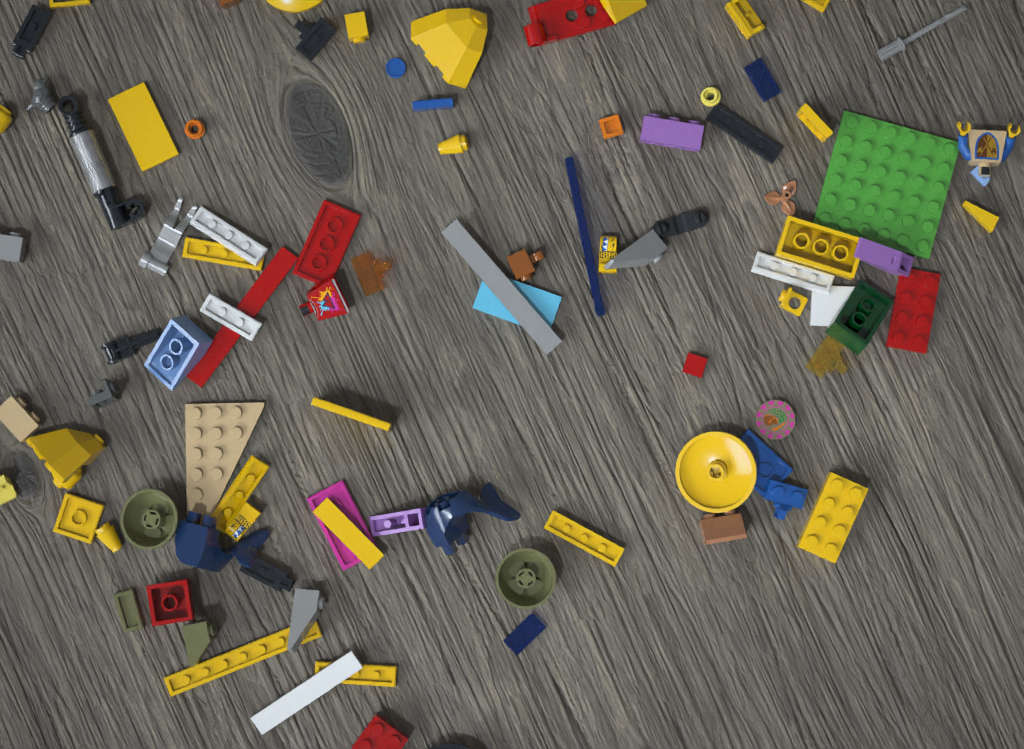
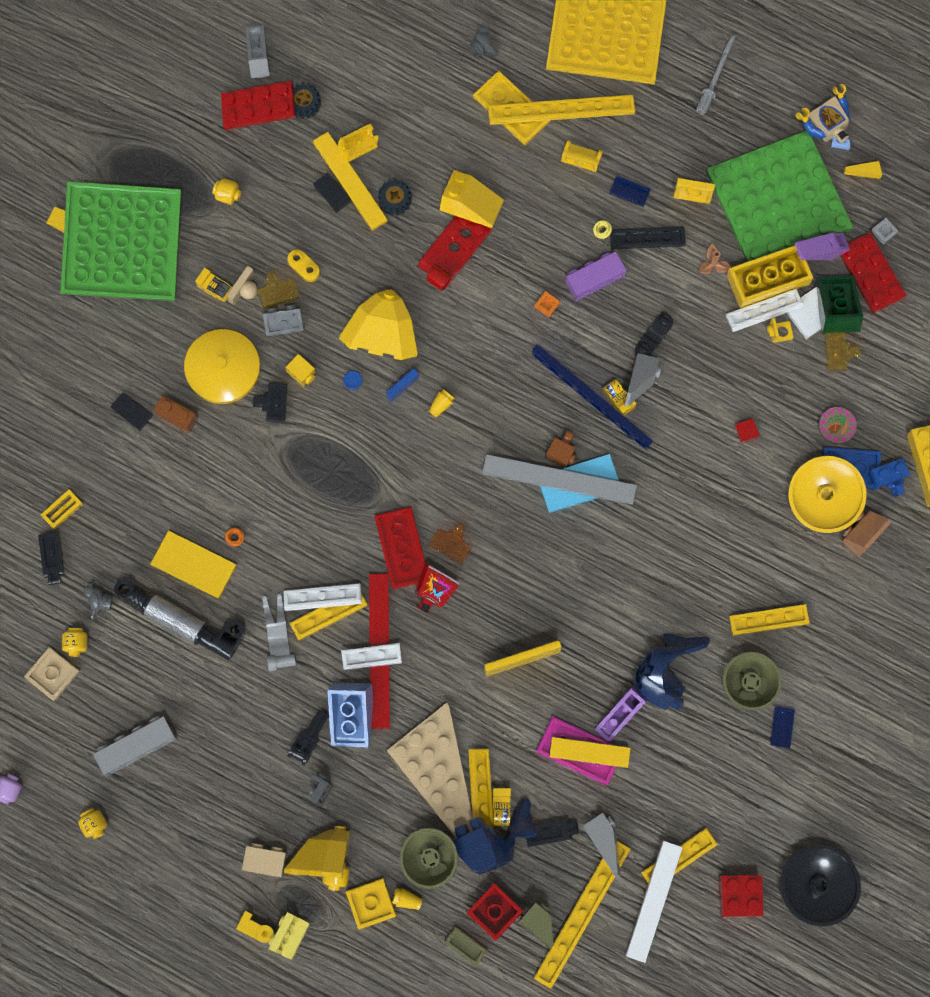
camera: 40 degrees left, 10 degrees down
none -> light grey plate [871,218,898,245]

